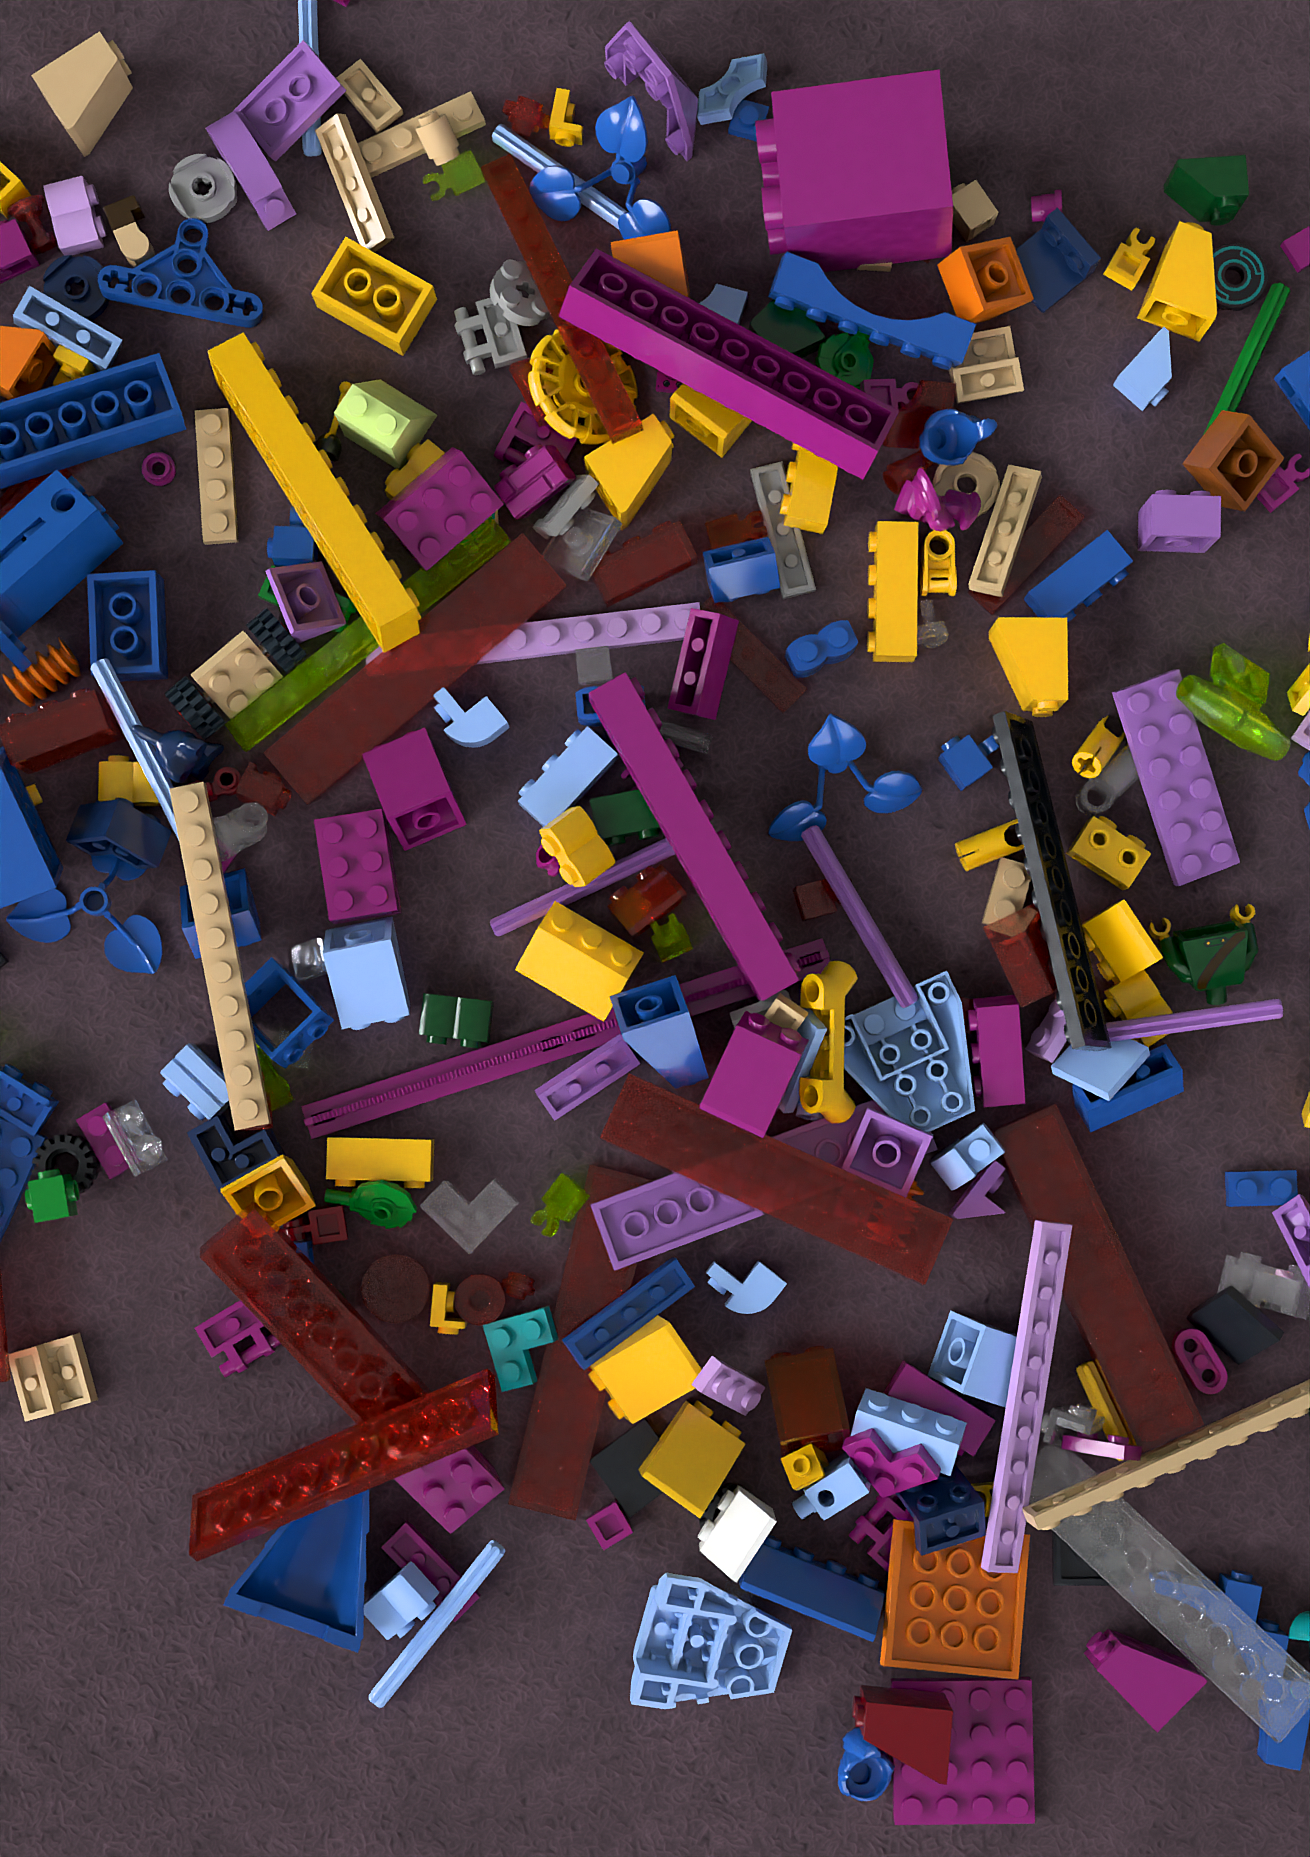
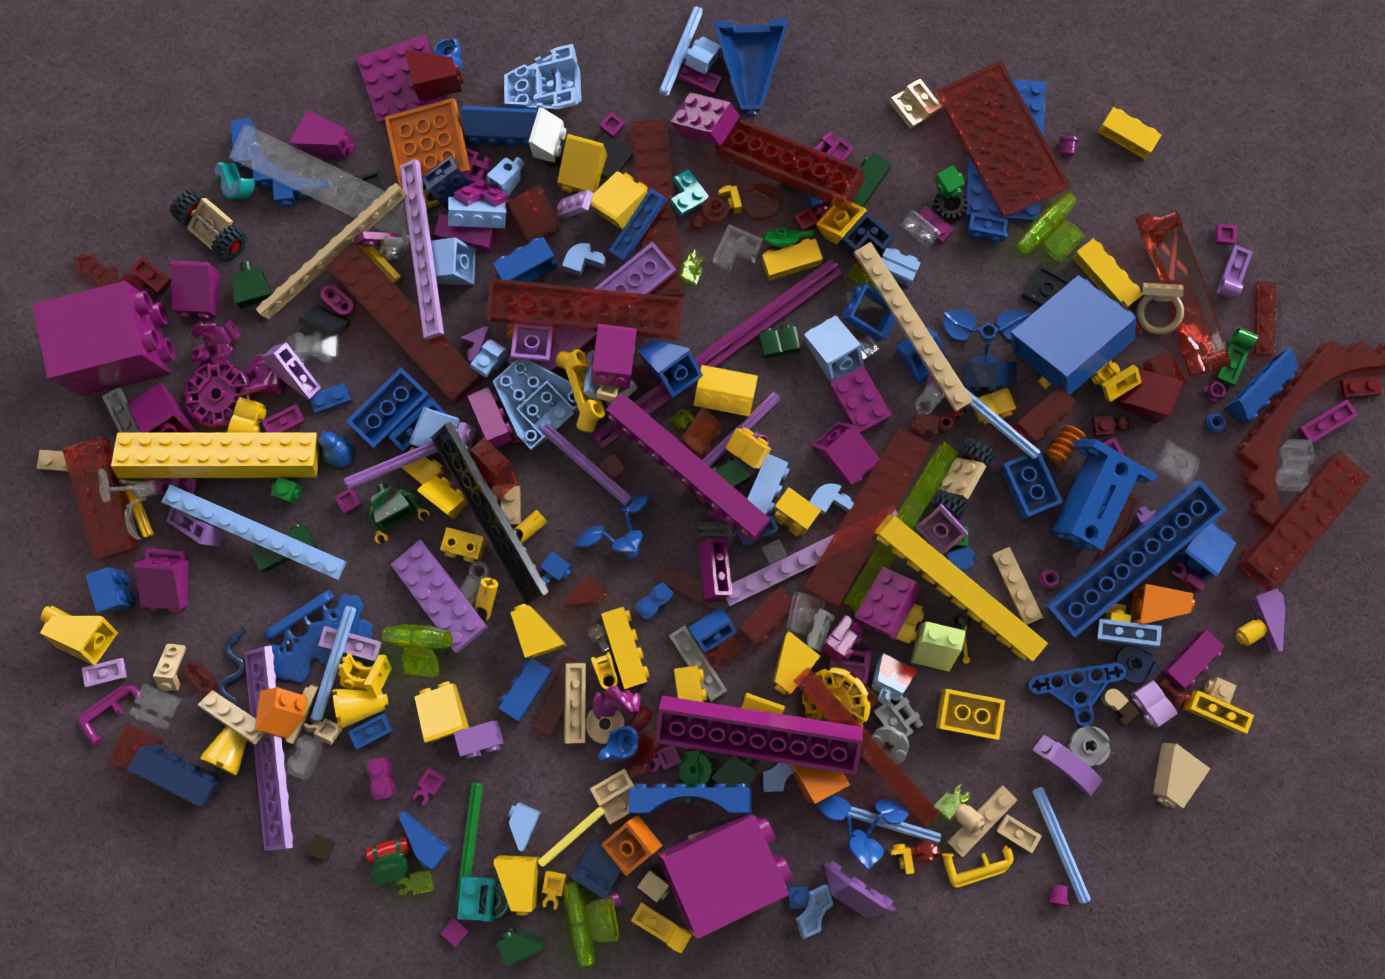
camera: 160 degrees right, 5 degrees down
dark blue animal [132,725,224,783] -> none
clear red plate [189,1368,499,1561] -> none
medium lavender plate [233,40,347,162] -> none
tan plate [315,113,394,253] -> none
medium lavender plate [534,1034,640,1121] -> none
yellow bracket [781,1443,829,1491] -> none
dark orange brick [1182,410,1284,512] -> none
none -> blue hair [318,431,355,468]
none -> magenta plate [335,488,362,514]
none -> blue slope [346,368,429,448]
none -> yellow slope [415,681,469,743]
none -> teal plate [457,876,498,921]
none -> blue piece [493,237,558,294]
none -> light yellow tile [537,806,606,867]
none -> clear red slope [564,573,608,606]
none -> clear neon green plate [564,881,620,967]
none -> yellow plate [631,902,692,953]
none -> yellow brick [771,487,821,537]
none -> dark green brick [841,152,892,207]
none -> torso [872,653,917,704]
none -> yellow piece [942,846,1013,887]

